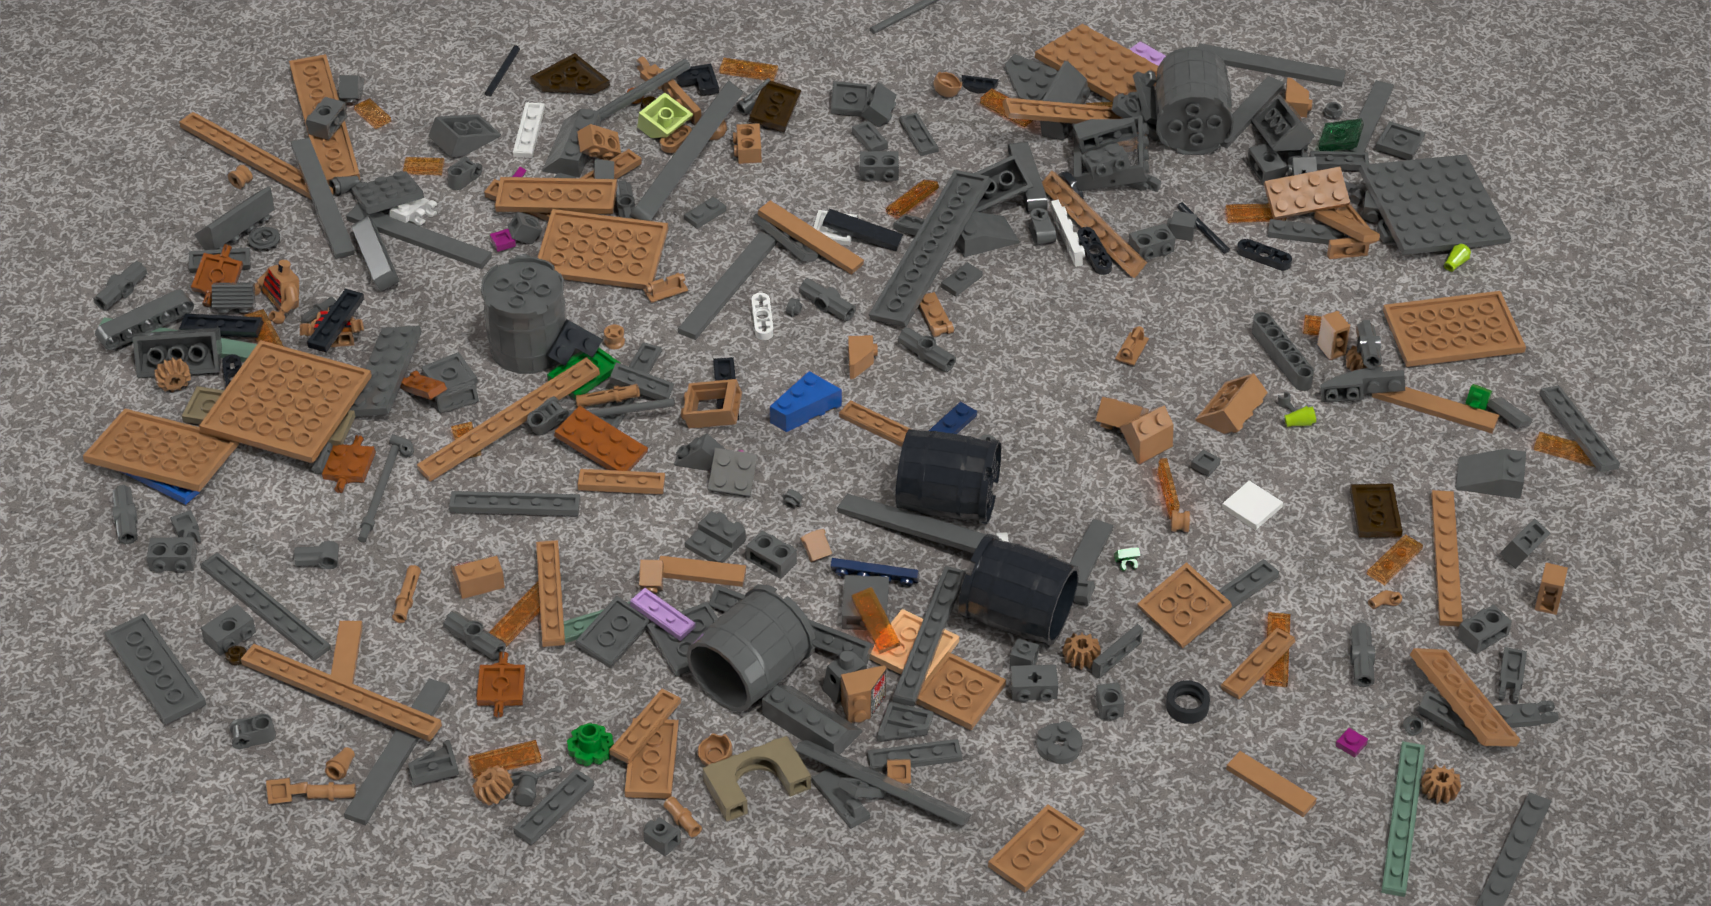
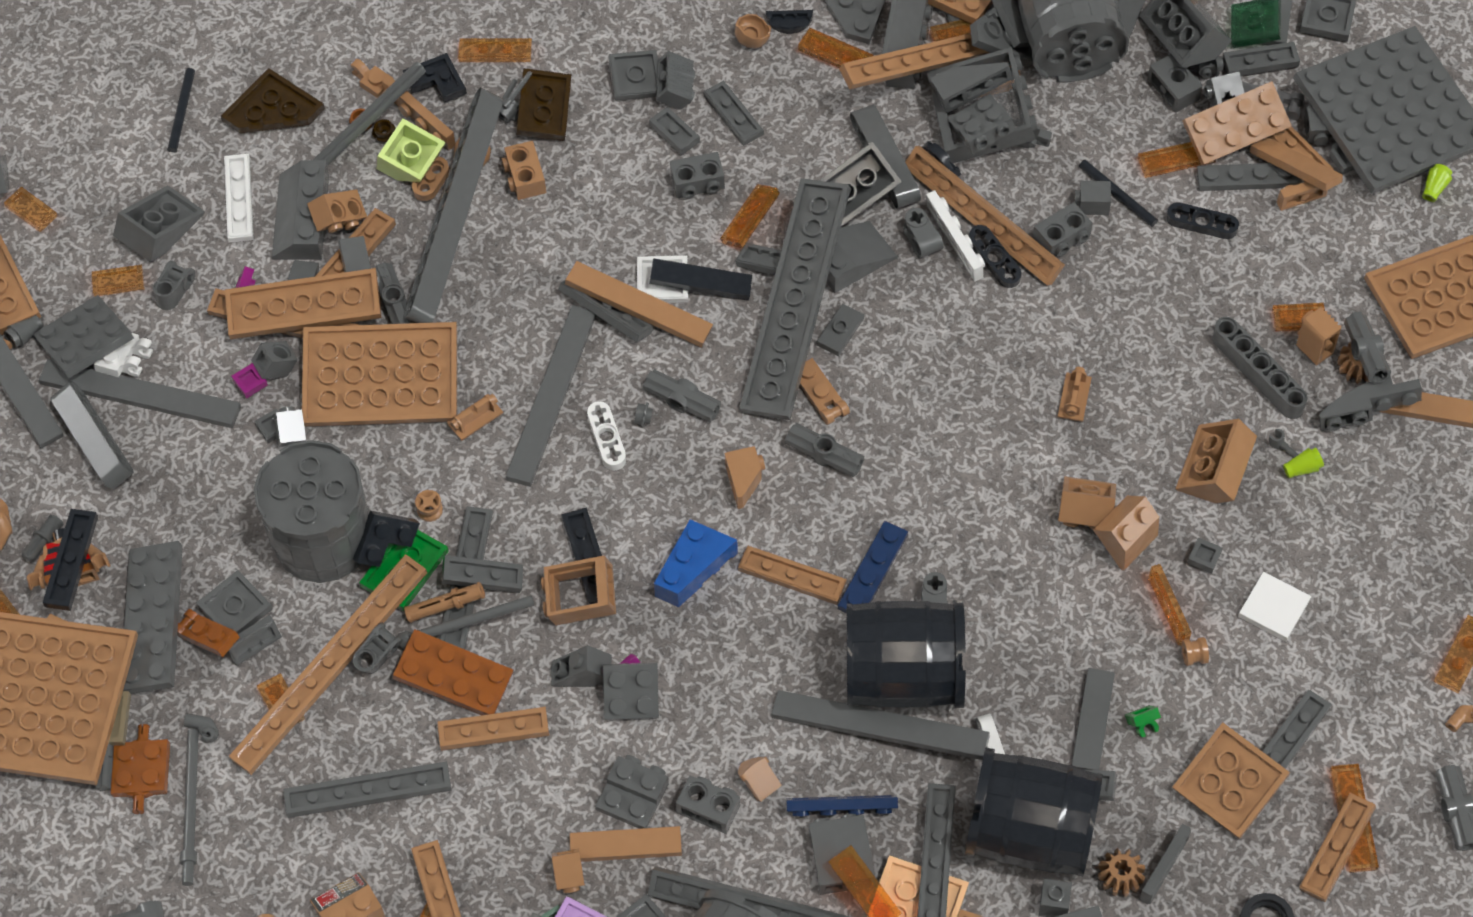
camera: 10 degrees left, 15 degrees up
dark grey plate [684,196,727,229] -> none
dark grey plate [782,489,803,508] -> none
dark brown plate [1350,483,1403,538] -> none

